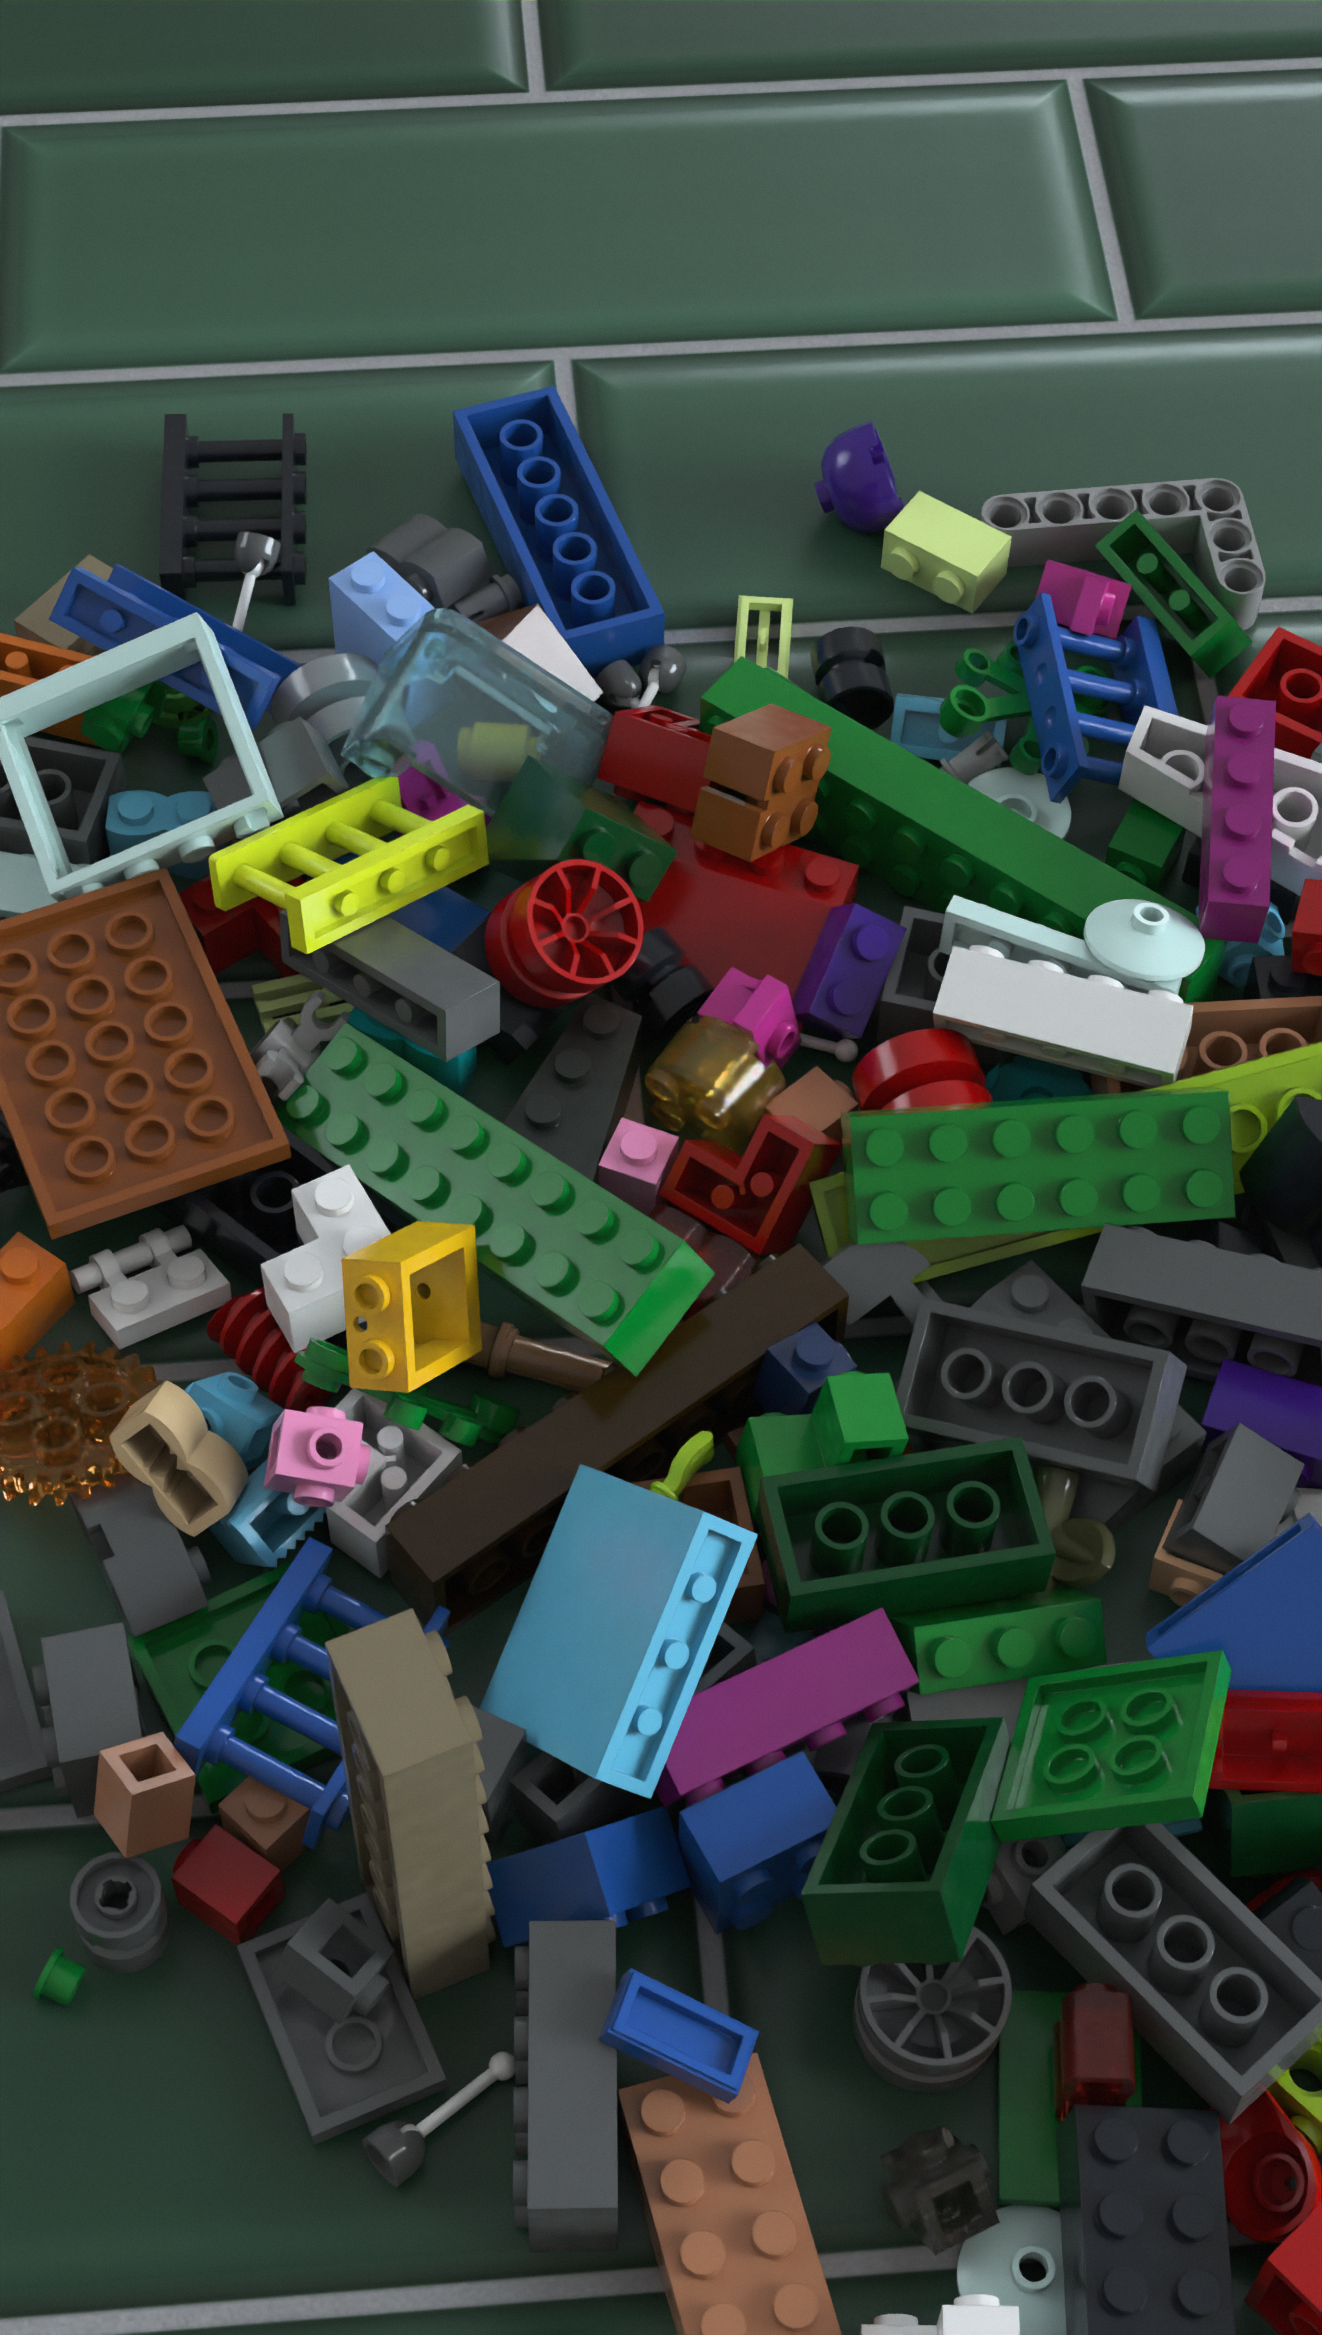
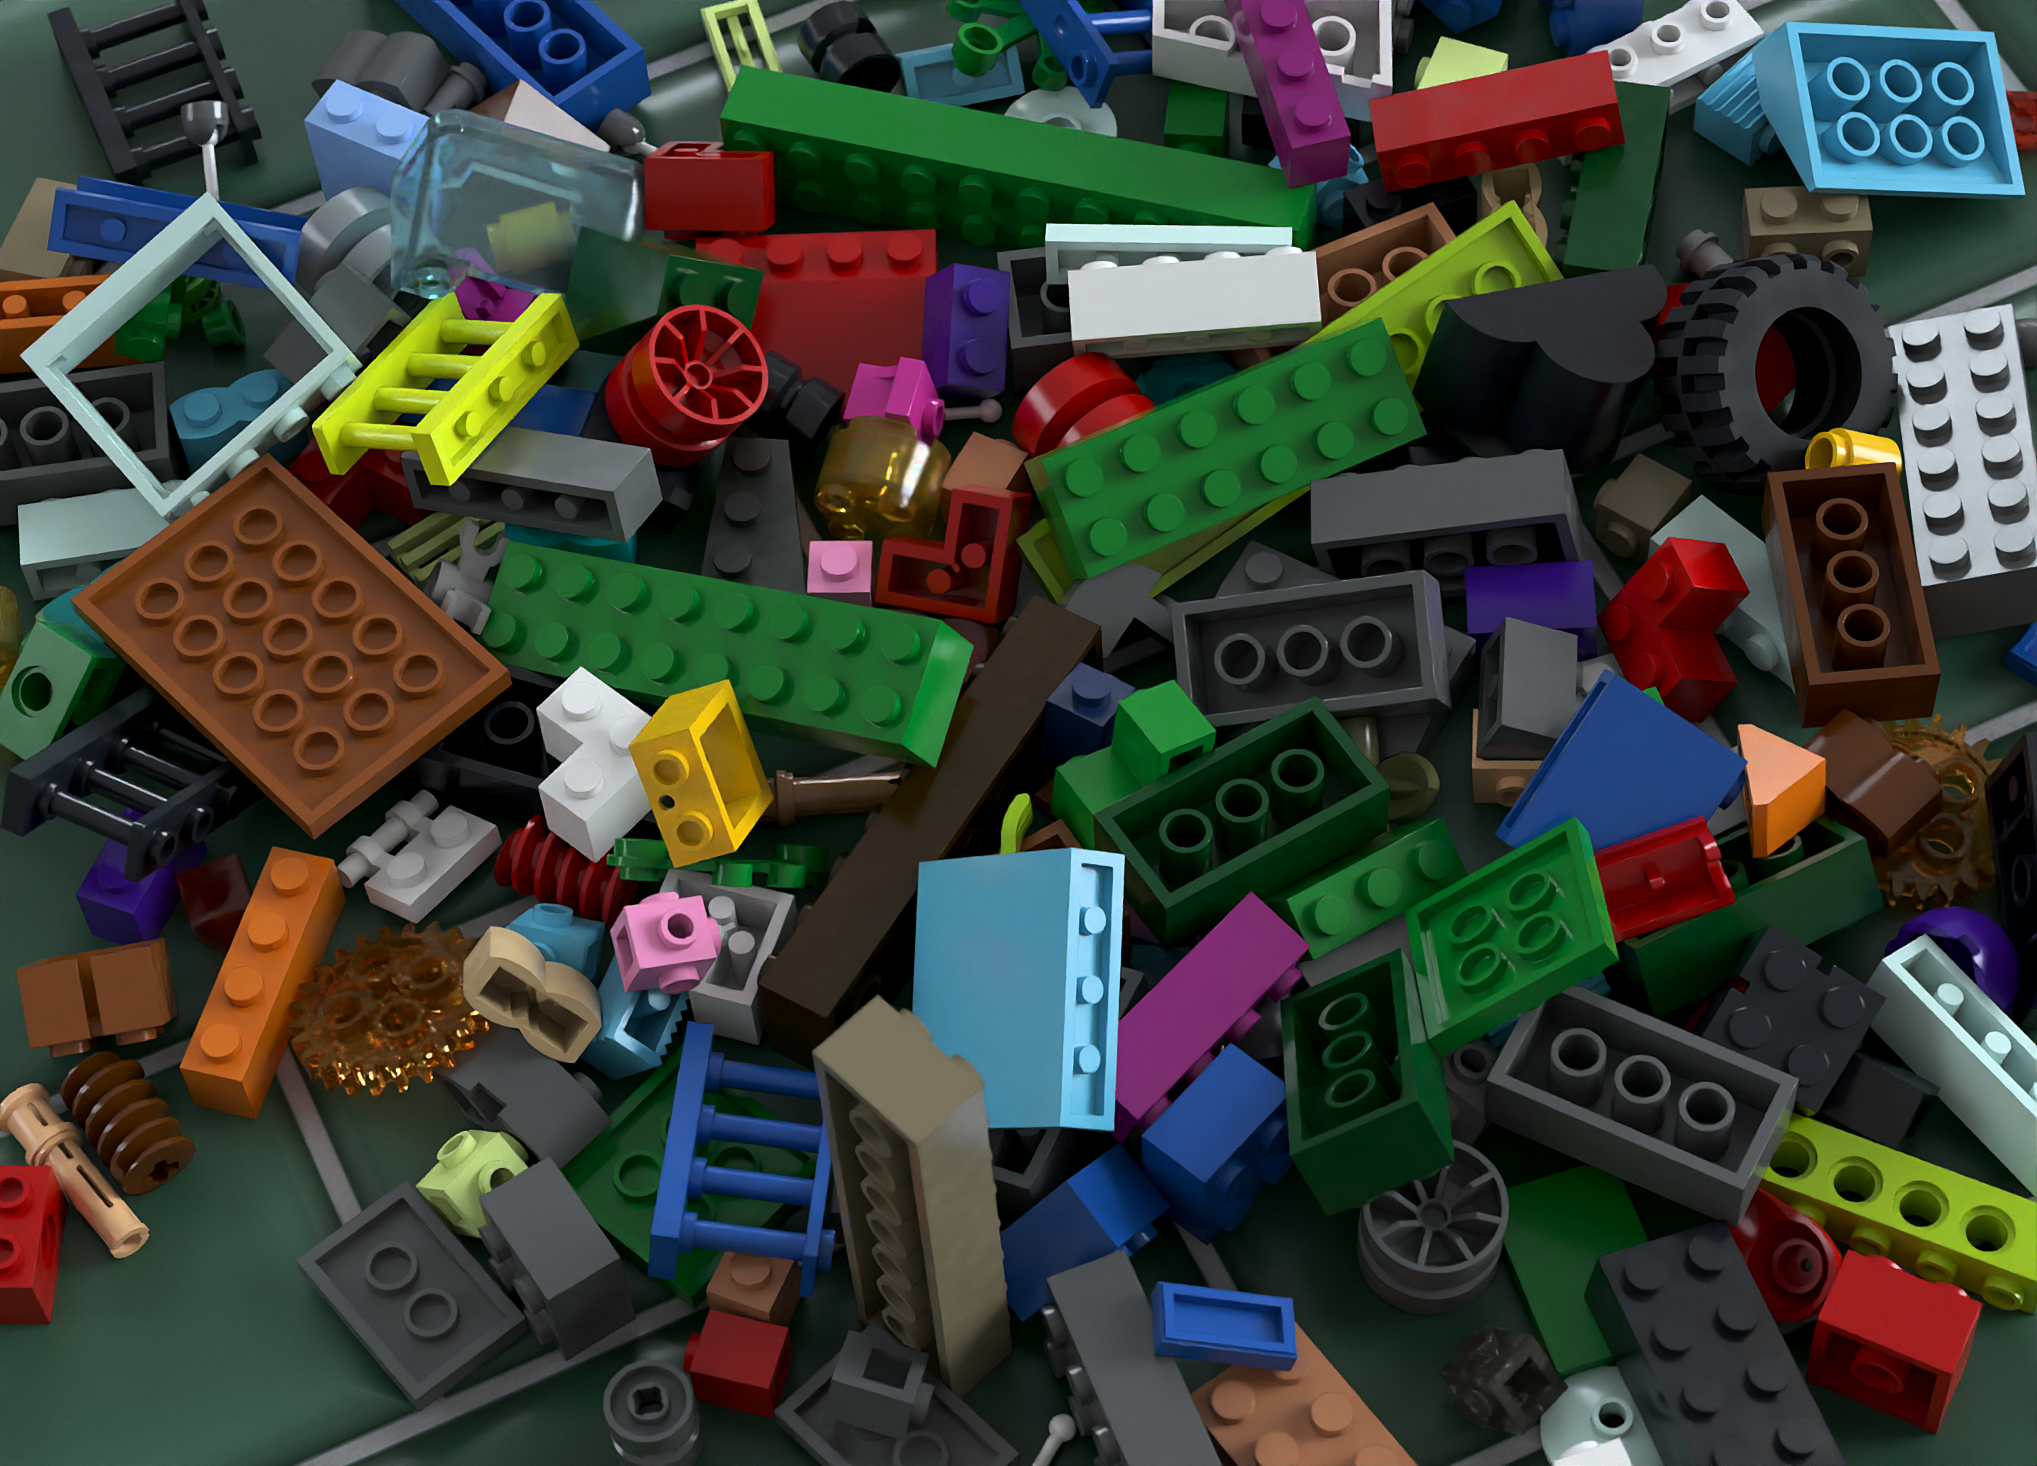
camera: 15 degrees left, 0 degrees up
nougat brick [94,1731,196,1859] -> none
dark grey hinge [637,645,687,708] -> none
dark orange piece [690,703,832,862] -> none
light grey pin [939,729,1009,784] -> none
clear red brick [1052,1983,1136,2123] -> none
light aqua dish [1084,899,1205,982] -> none
none -> yellowish green brick [415,1130,529,1238]

